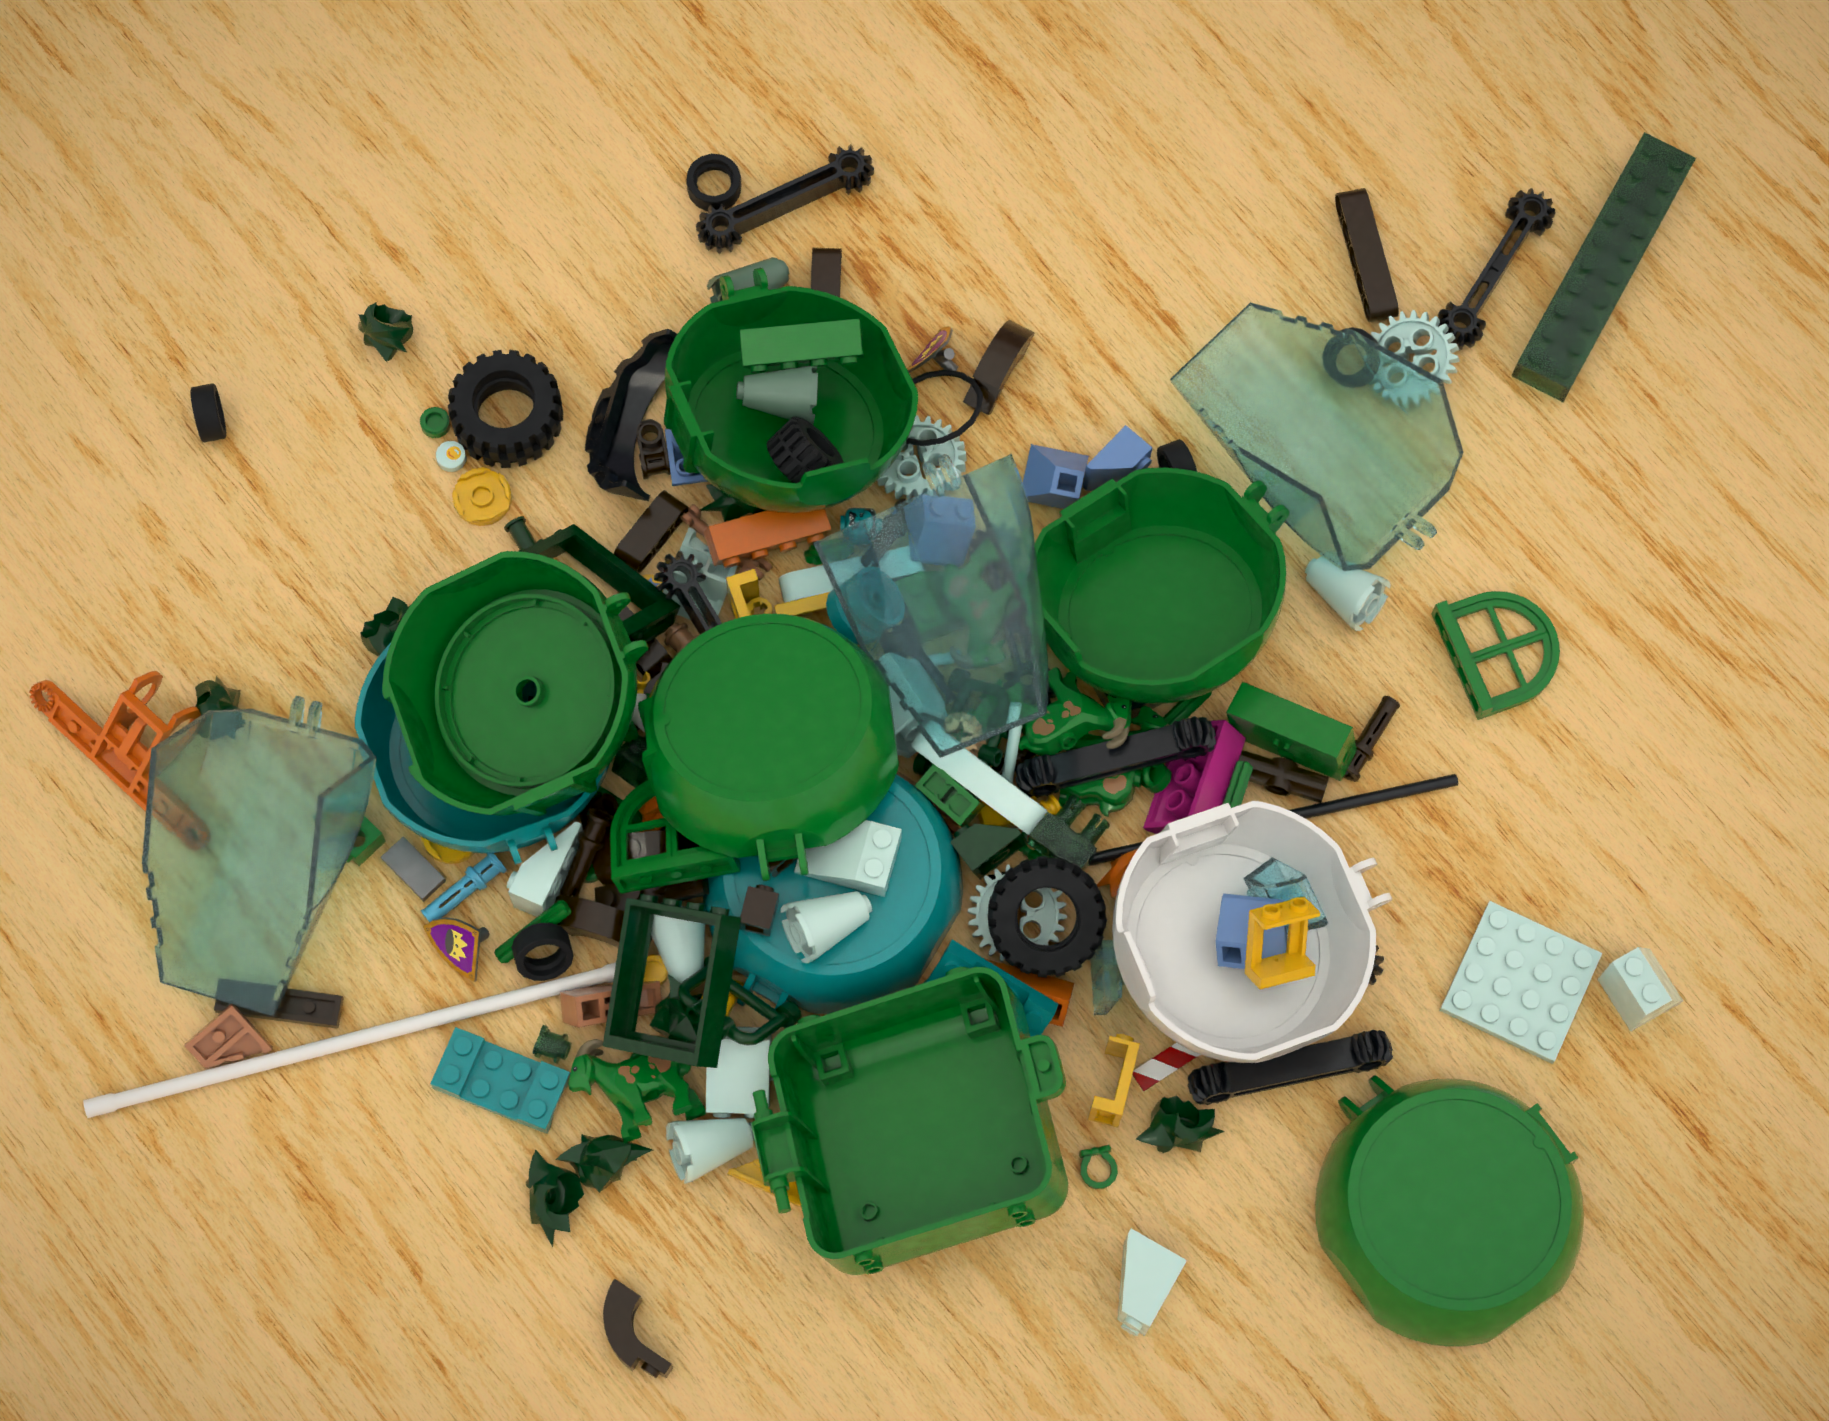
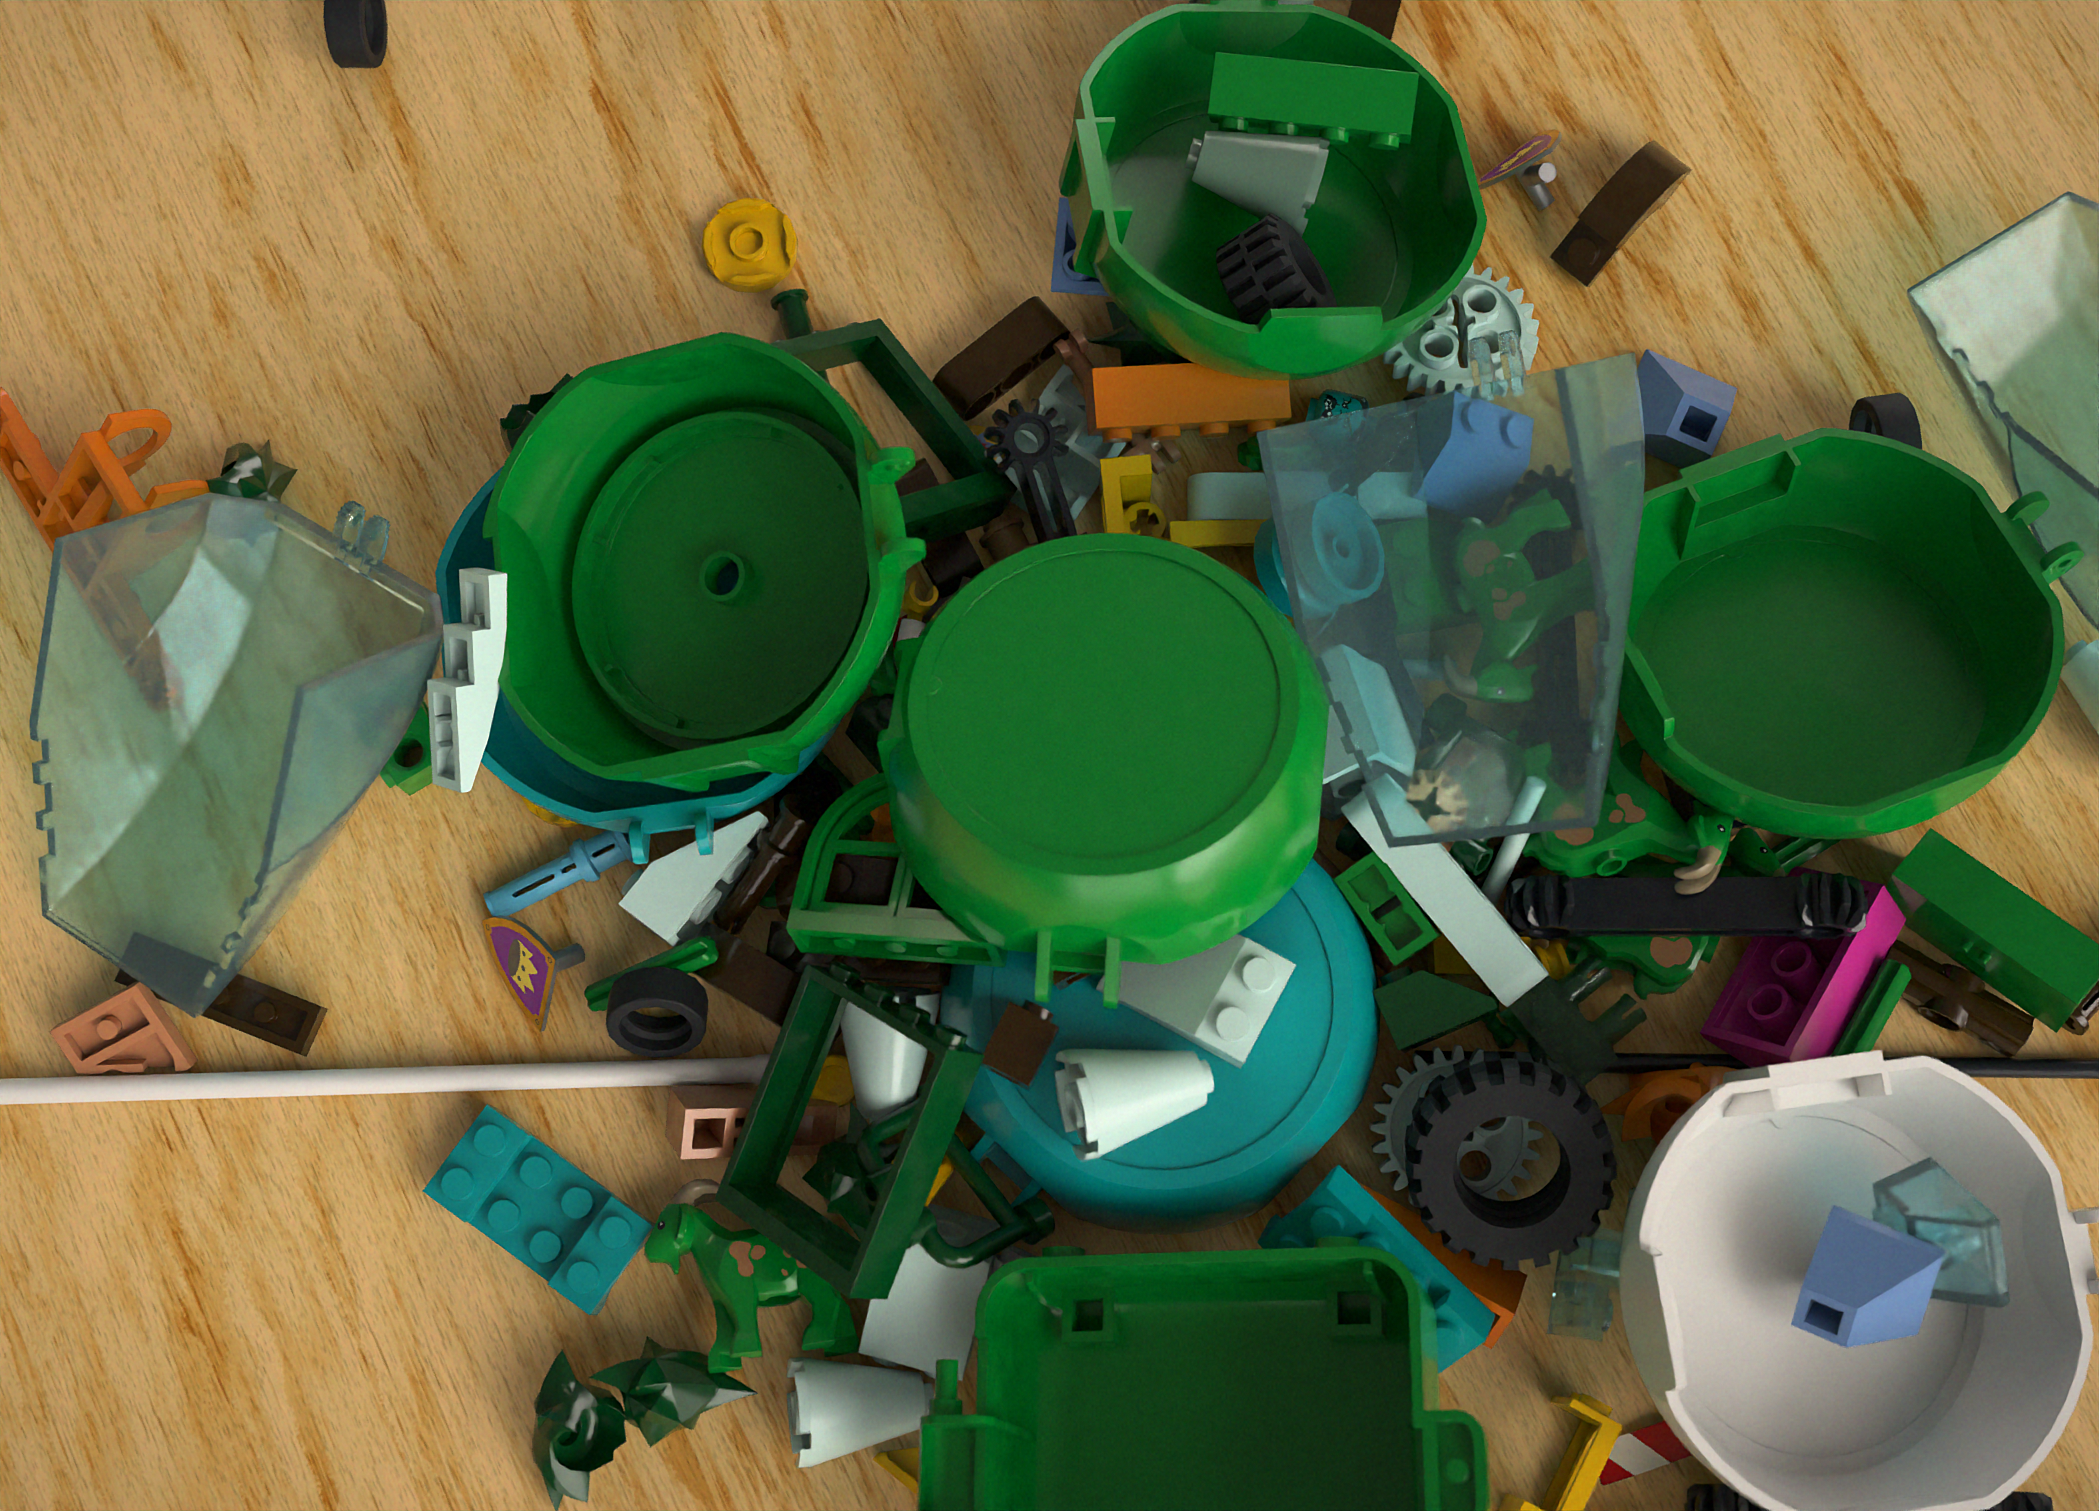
camera: 20 degrees right, 5 degrees up
flat silver tile [381,836,446,902] -> none
green tile [420,407,450,438] -> none
light aqua tile [436,441,466,472] -> none
black tyre [448,350,563,468] -> none
clear green brick [532,1025,572,1064] -> none
black windscreen [585,329,677,502] -> none
dark brown piece [636,419,671,480] -> none
black piece [906,370,983,446] -> none
medium blue slope [1083,425,1152,491] -> none
green tile [1142,764,1172,793] -> none
yellow panel [1244,897,1320,990] -> none
none -> light aqua slope [427,567,507,793]

